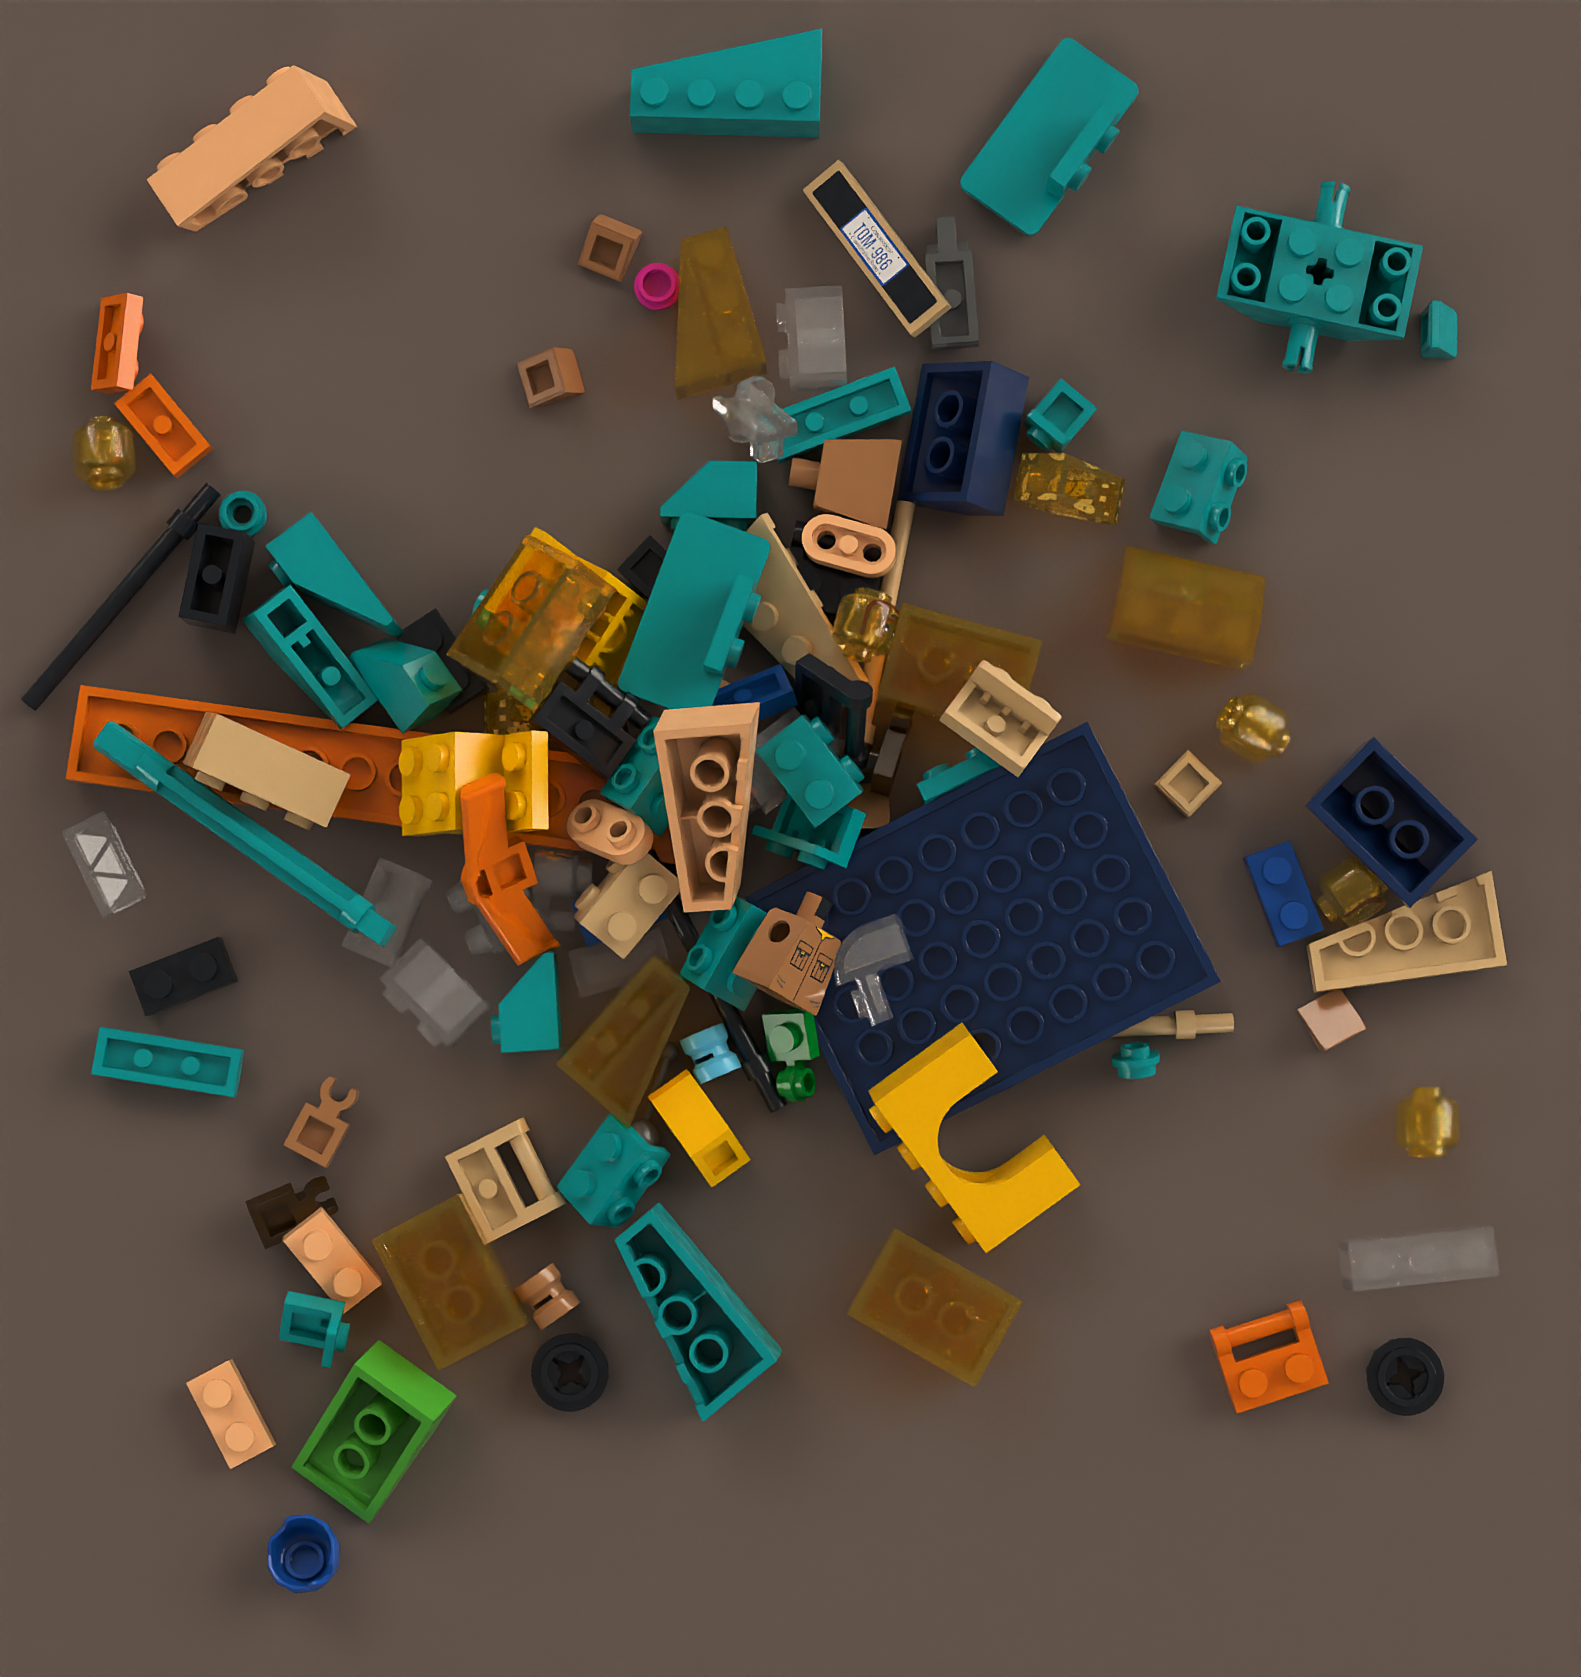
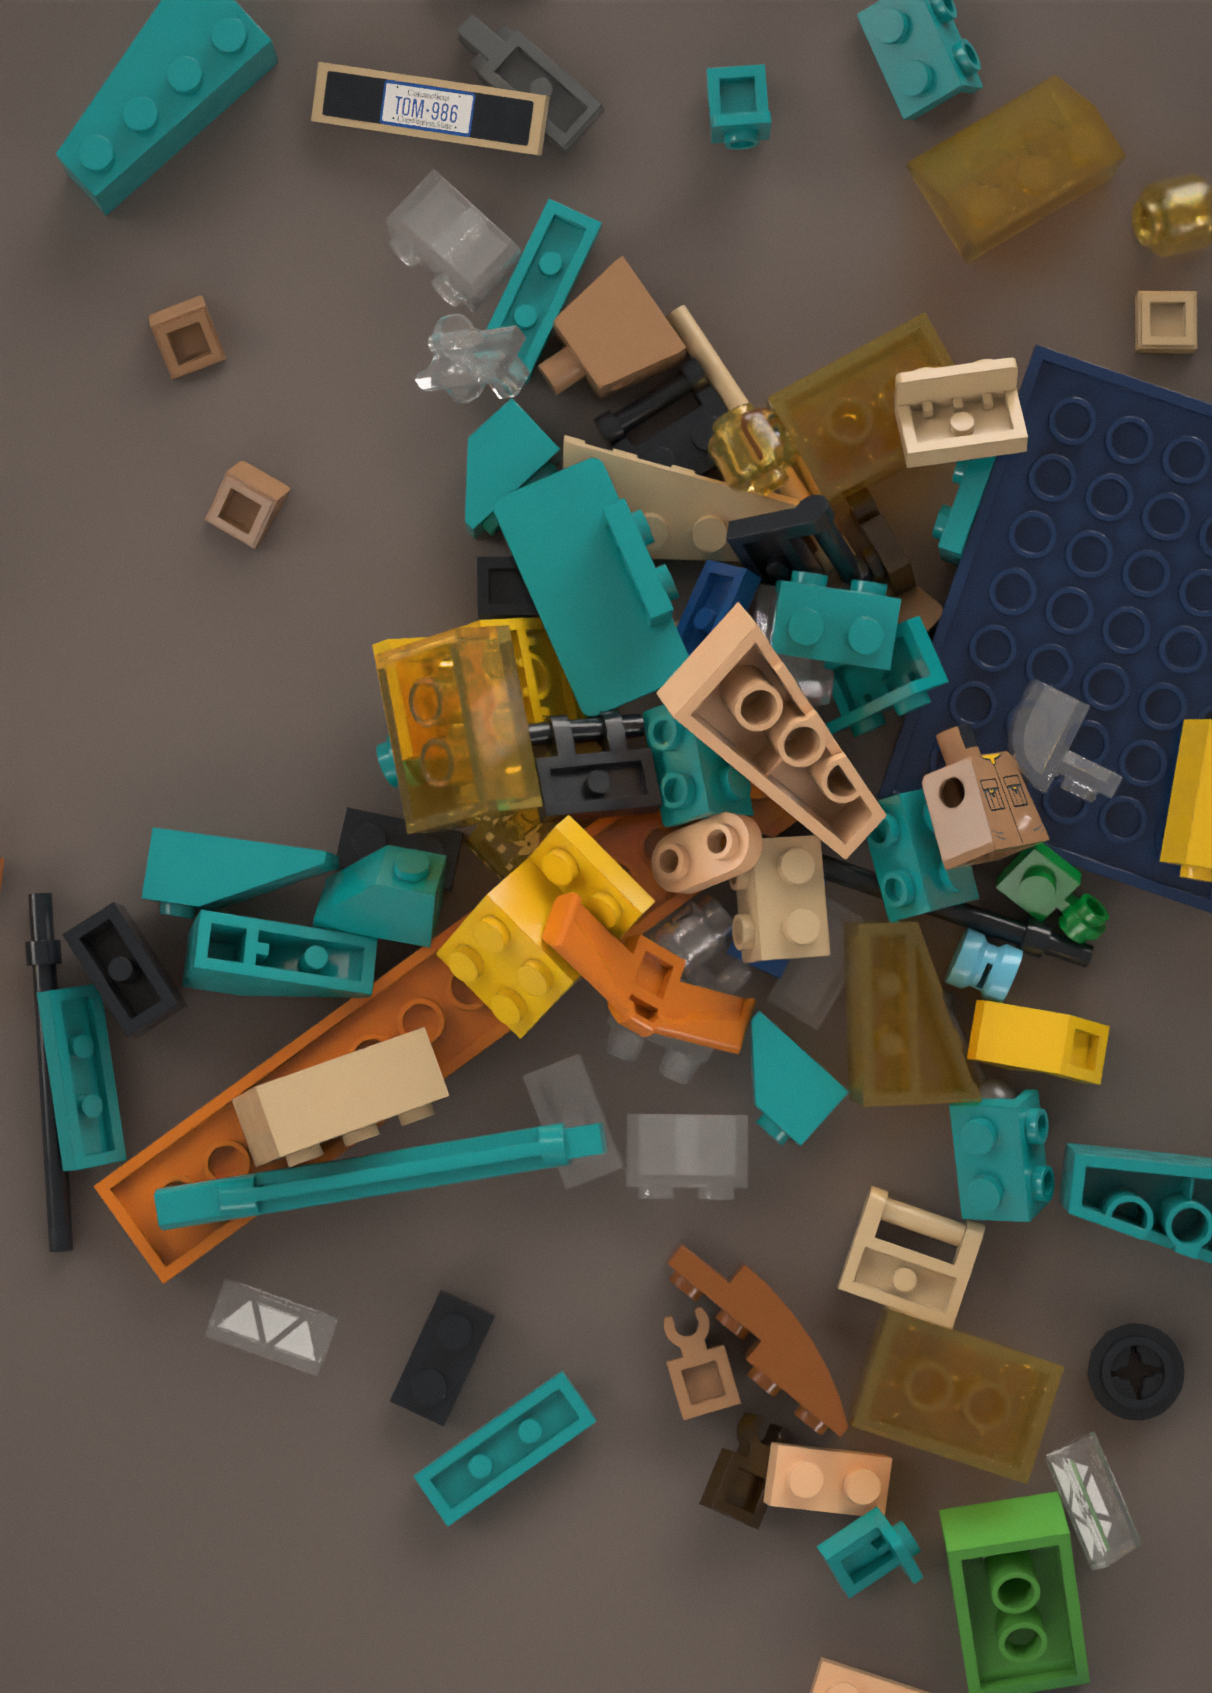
camera: 45 degrees left, 0 degrees up
teal plate [219,491,267,537] -> none
medium nougat wheel [514,1263,580,1330] -> none
dark pink plate [634,263,681,311] -> none
clear yellow wedge [675,226,767,400] -> none
light nougat plate [802,514,896,578] -> none
dark blue slope [897,361,1029,516] -> none
clear yellow slope [1013,453,1125,525] -> none
none -> teal plate [37,984,127,1171]
none -> dark orange slope [666,1242,848,1437]
none -> clear tile [1045,1432,1142,1570]

